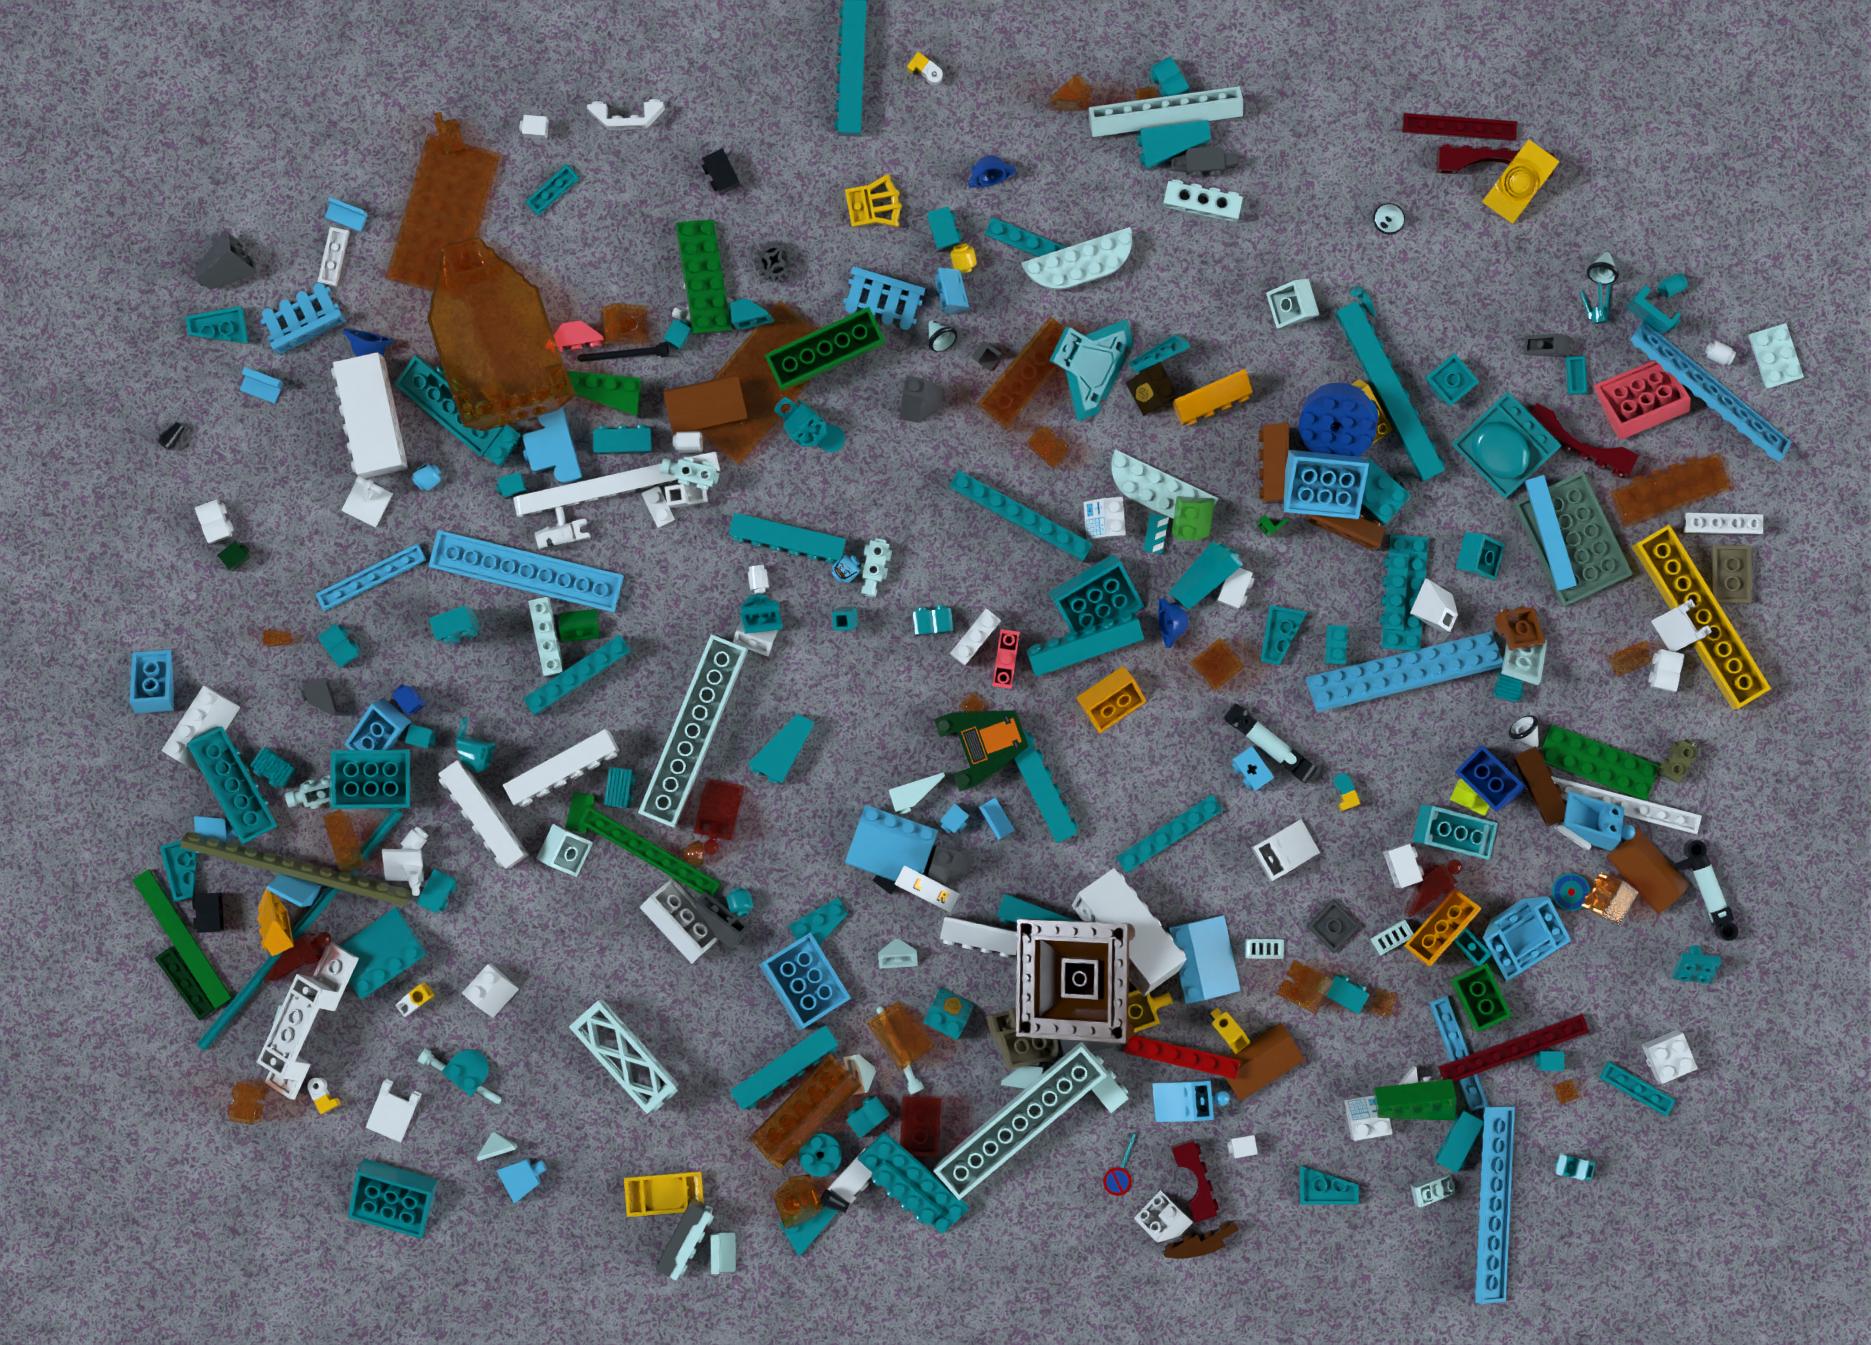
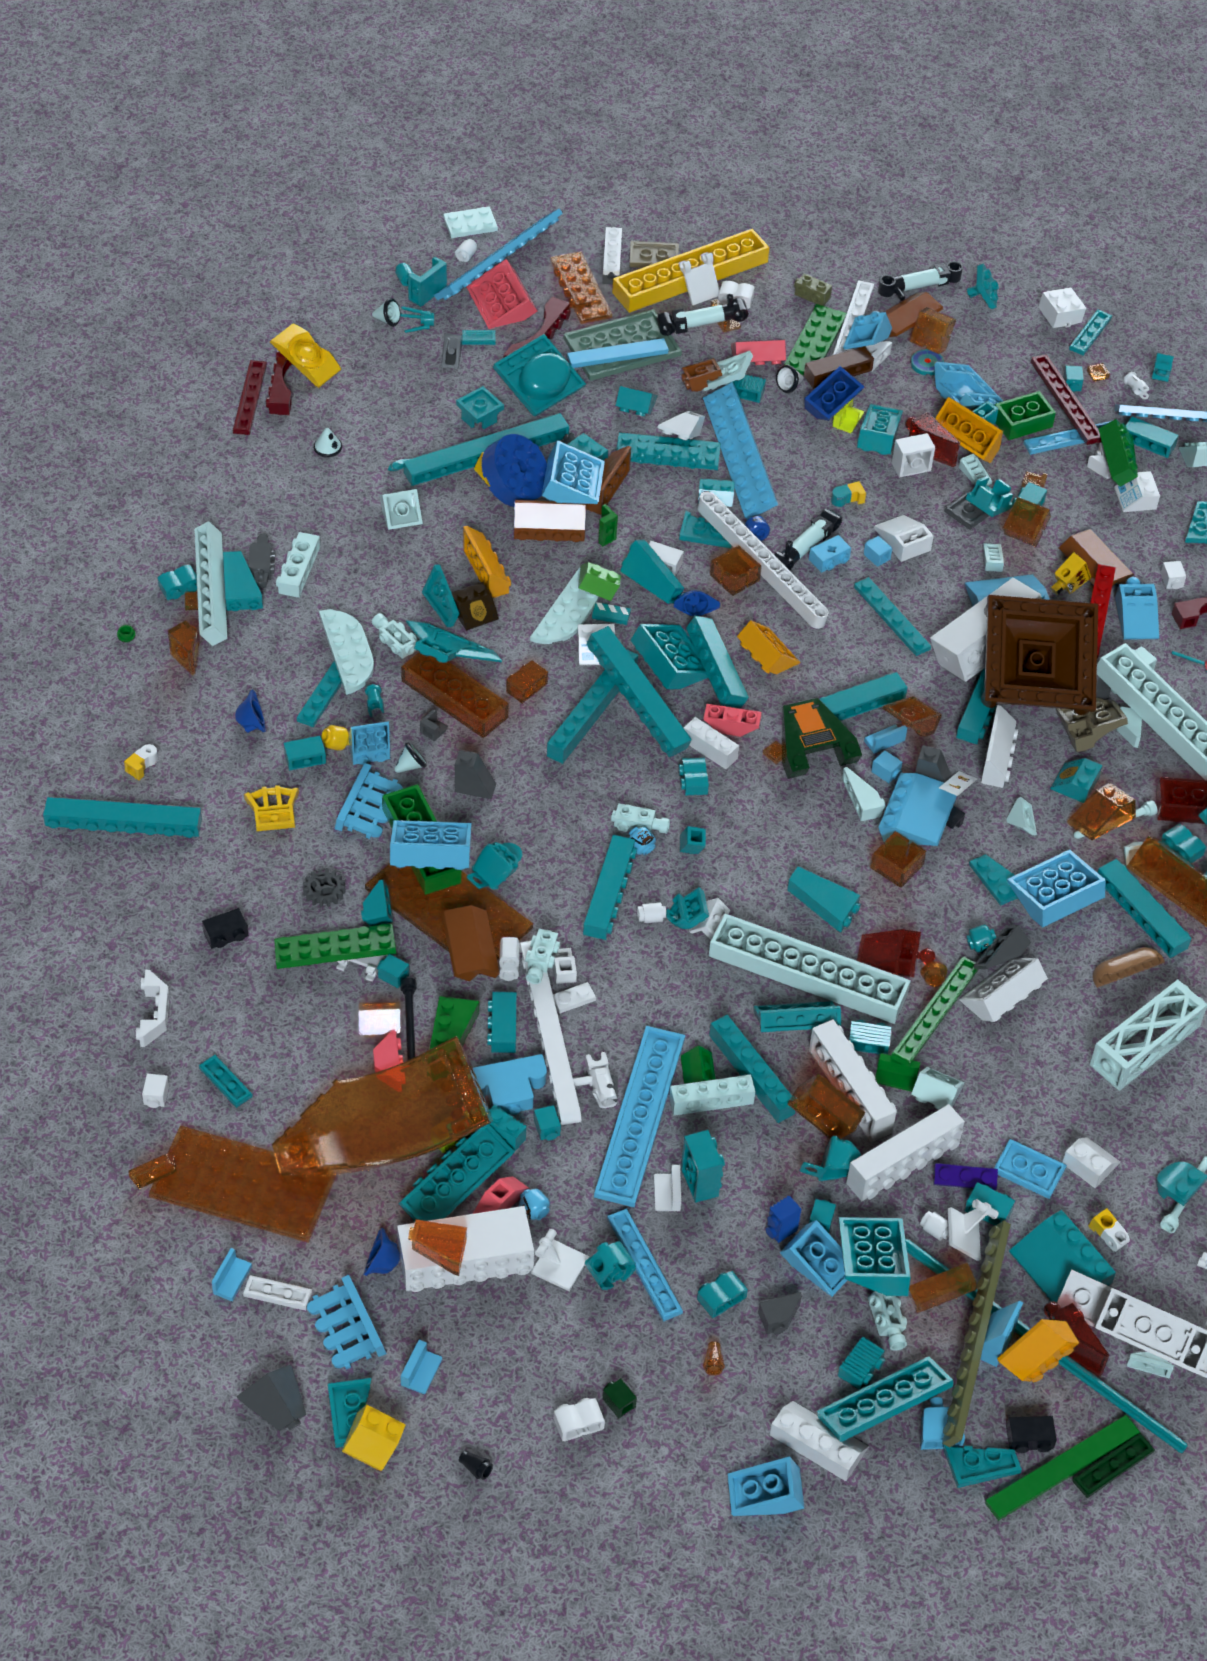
camera: 95 degrees left, 35 degrees down
none -> green plate [117,625,136,642]
none -> yellow slope [342,1405,406,1471]
none -> teal piece [365,684,384,717]
none -> light aqua brick [372,613,417,659]
none -> medium azure slope [390,820,472,870]
none -> clear orange slope [408,1220,467,1276]
none -> coral slope [472,1176,529,1214]
none -> teal brick [584,1241,636,1290]
none -> teal brick [587,626,692,758]
none -> white panel [654,1165,681,1211]
none -> black piece [656,294,749,336]
none -> white beam [698,492,828,629]
none -> coral slope [731,340,786,365]
none -> blue head [745,516,770,541]
none -> teal fence [753,1001,841,1032]
none -> clear orange brick [788,1074,866,1139]
none -> medium azure brick [864,536,892,567]
none -> clear orange piece [870,831,926,888]
none -> clear orange slope [882,696,942,737]
none -> dark purple plate [934,1163,998,1191]
none -> teal panel [965,476,1013,517]
none -> medium azure tile [994,1139,1067,1199]
none -> medium nougat brick [1093,947,1165,988]
none -> white piece [1123,372,1149,399]

